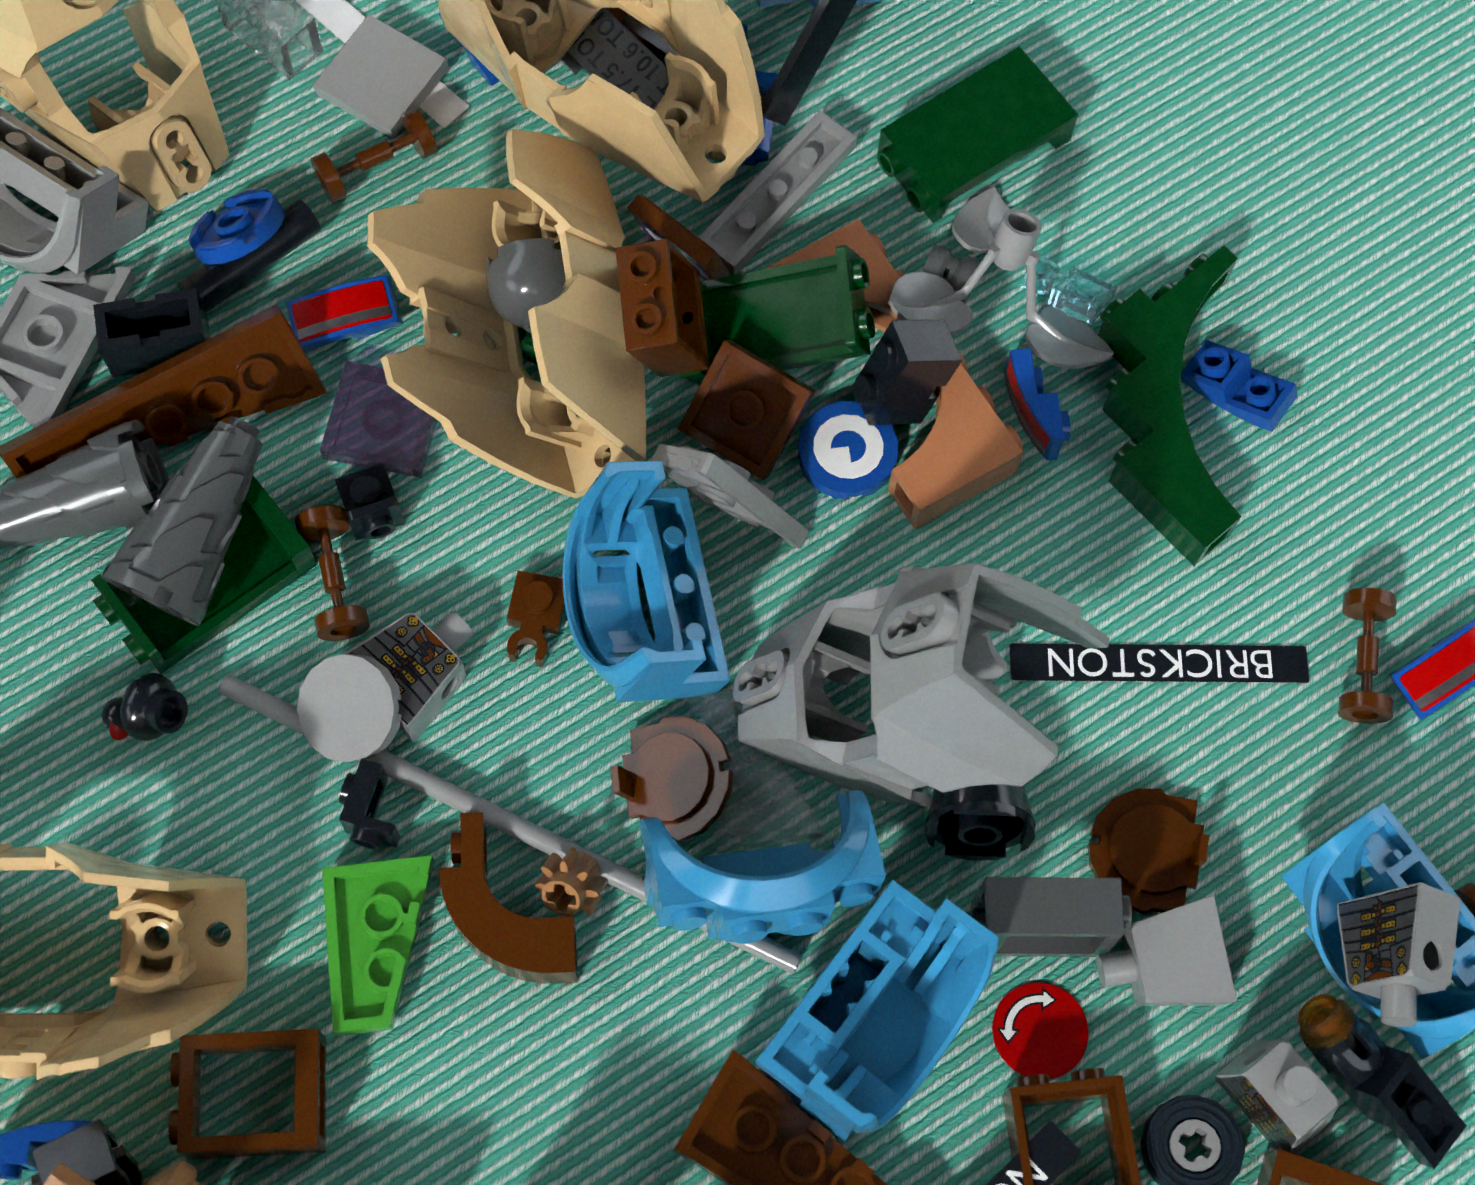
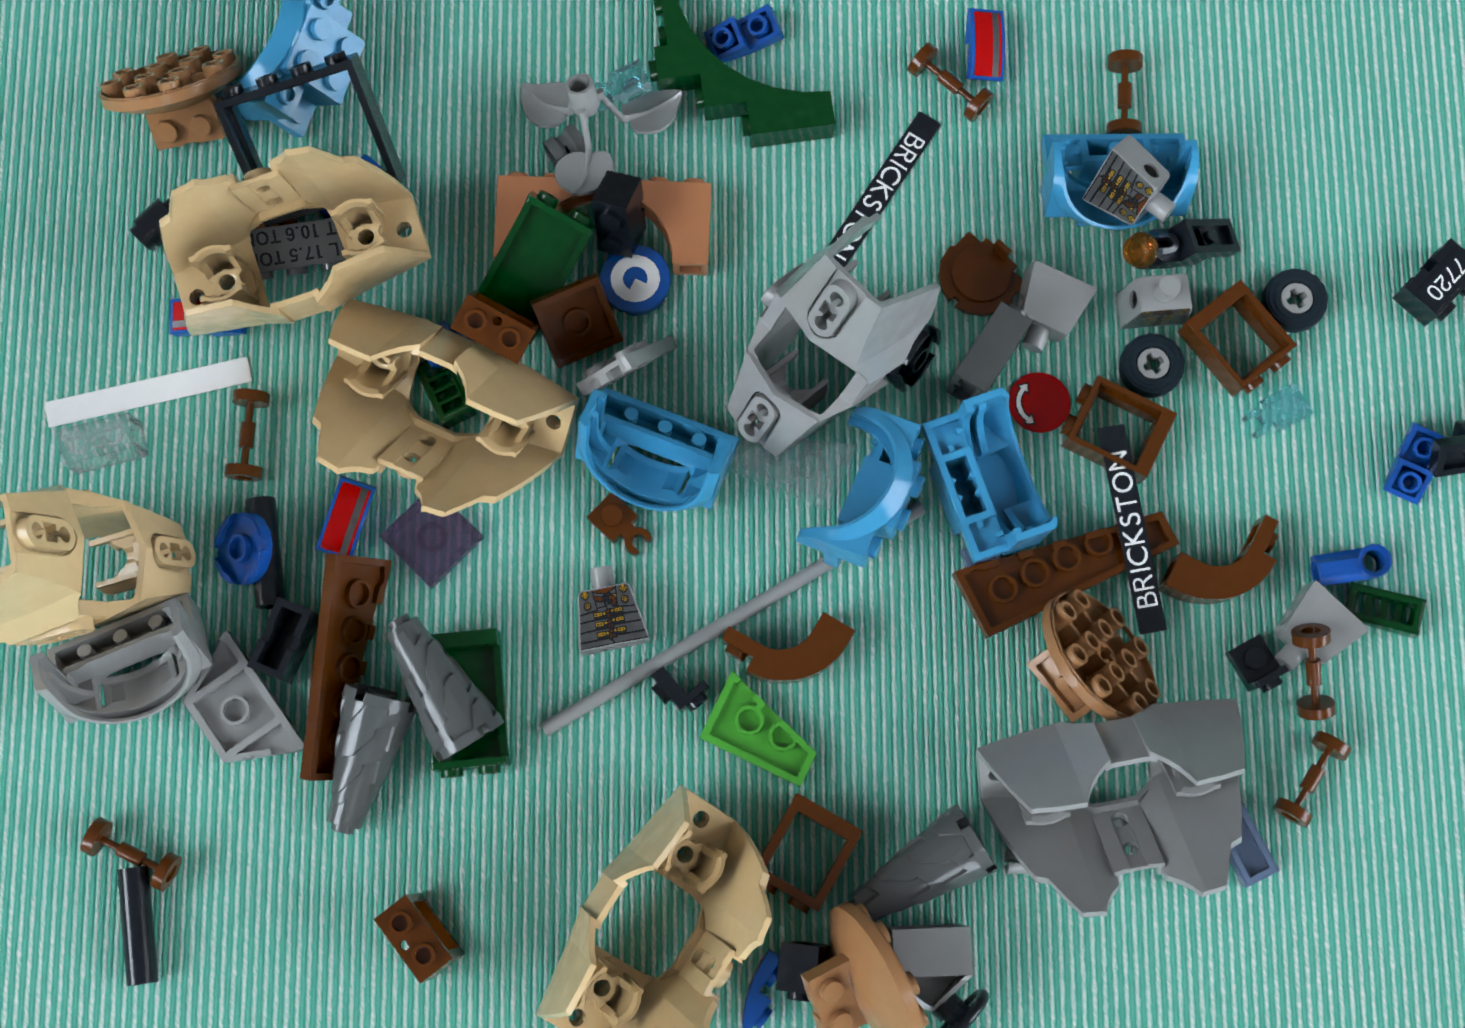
camera: 55 degrees left, 10 degrees up
black animal [102,673,188,741] -> none
reddish brown wheel [295,505,370,641] -> none
light grey tile [297,654,402,763] -> none
light grey tile [313,14,449,139] -> none
black bracket [334,463,405,541] -> none
dark grey cylinder [486,238,565,333] -> none
medium nougat gear [535,847,608,917] -> none
piece [610,716,733,843] -> none
reddish brown tile [627,194,732,281] -> none
light grey plate [698,110,857,275] -> none
dark green panel [877,46,1078,223] -> none
blue slope [1004,348,1071,460] -> none

